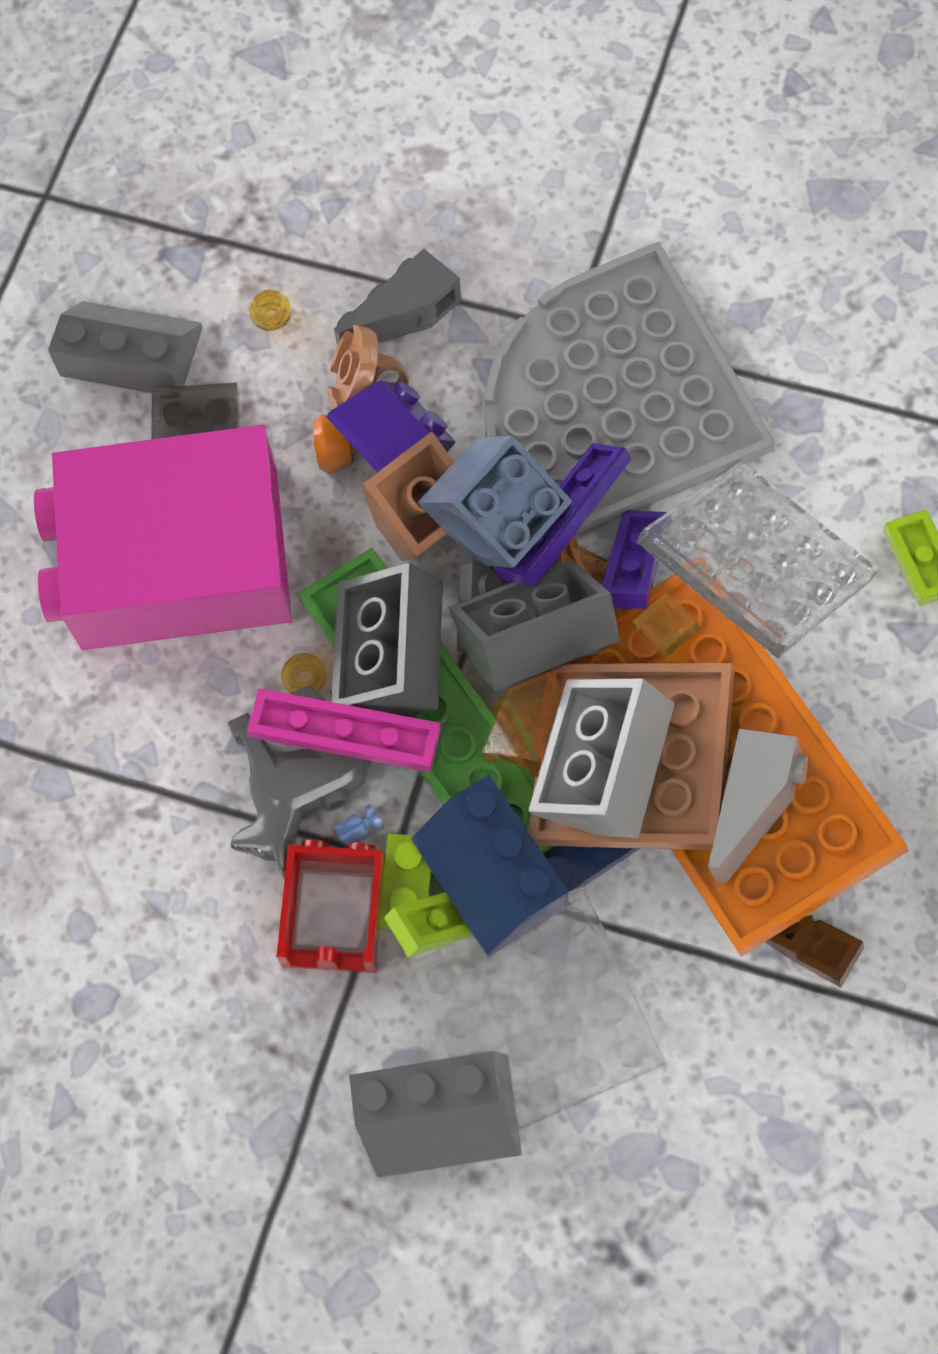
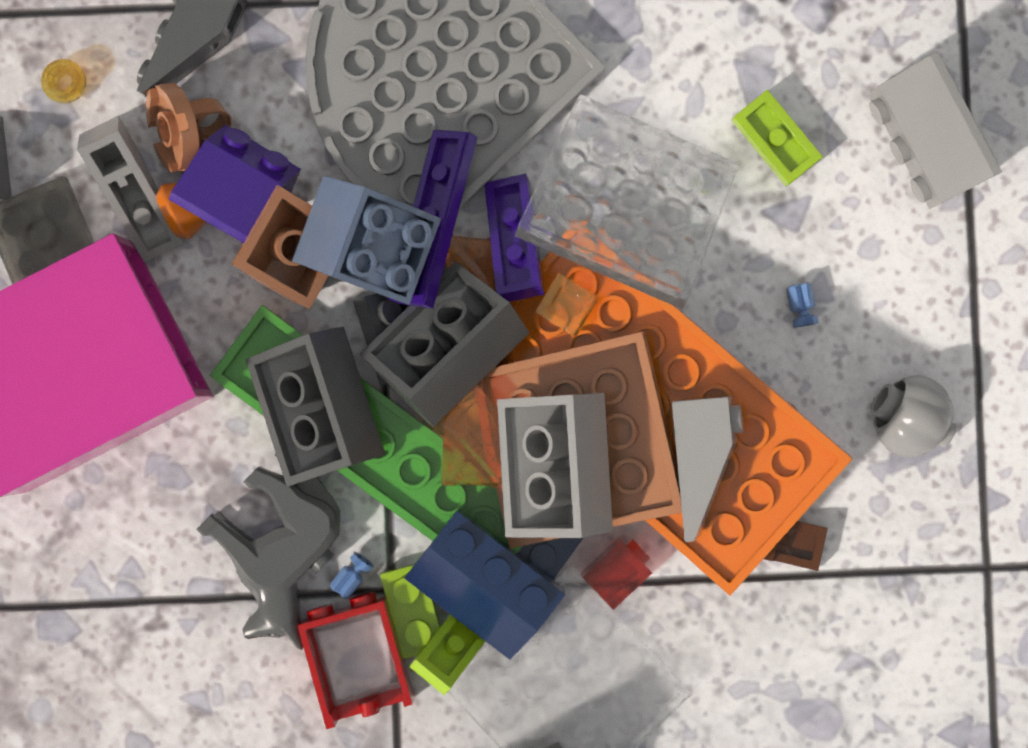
camera: 25 degrees left, 20 degrees up
dark pink plate [247,688,441,773] -> none
clear yellow plate [281,653,327,694] -> none
none -> light grey slope [77,116,184,263]
none -> clear red brick [581,537,652,610]
none -> medium blue piece [786,282,819,328]

